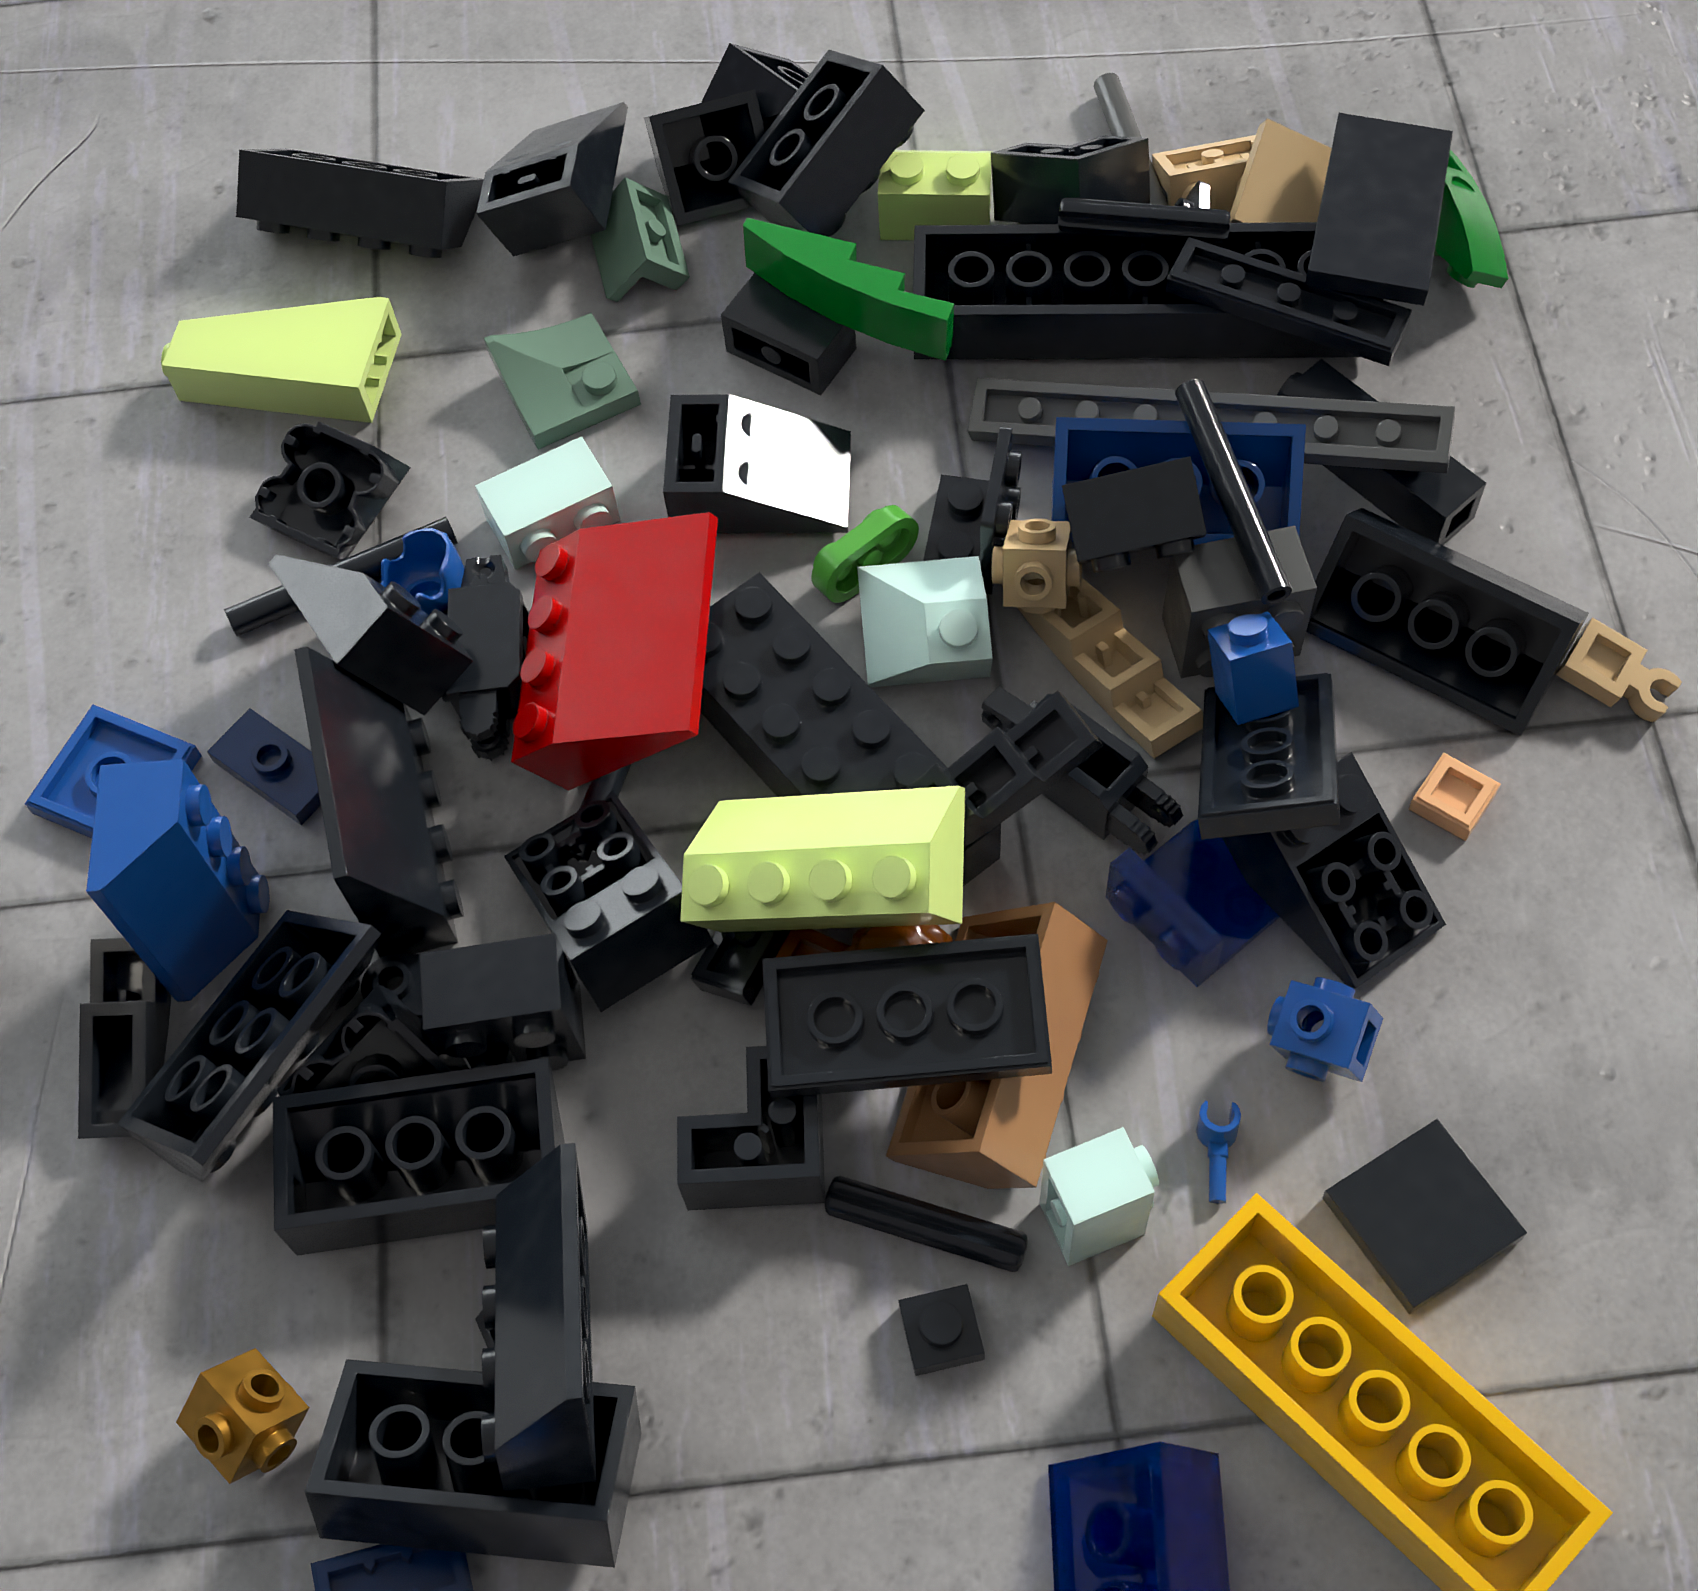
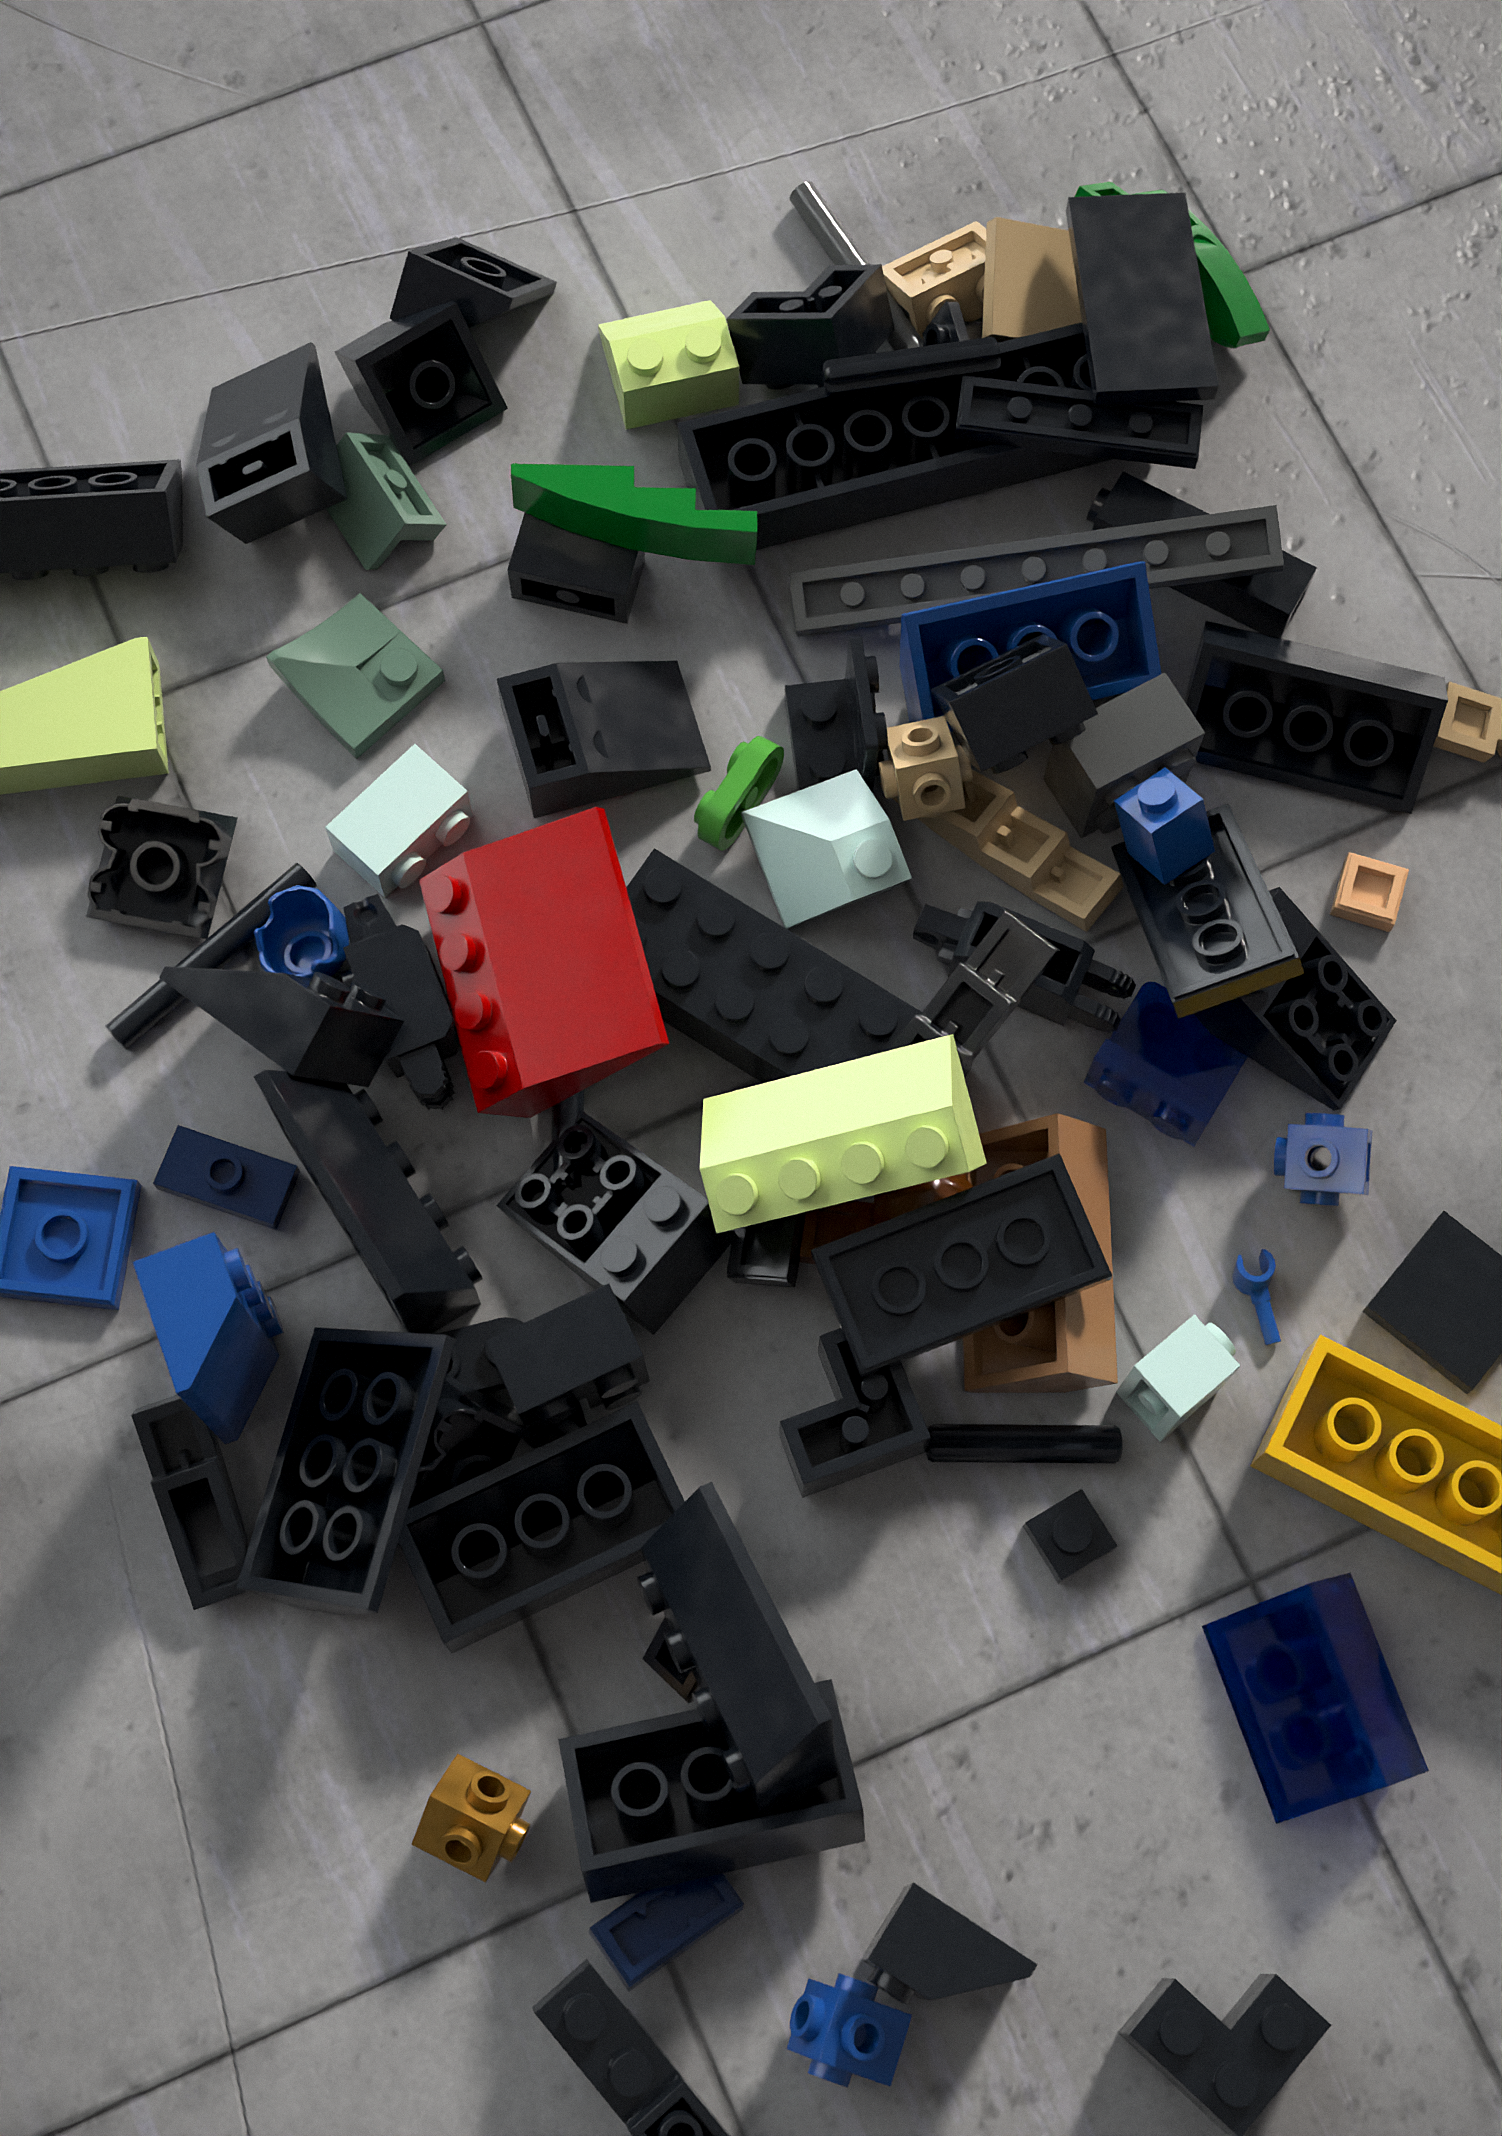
camera: 25 degrees left, 10 degrees up
black brick [728,50,925,237] -> none
black piece [1175,379,1292,605] -> none

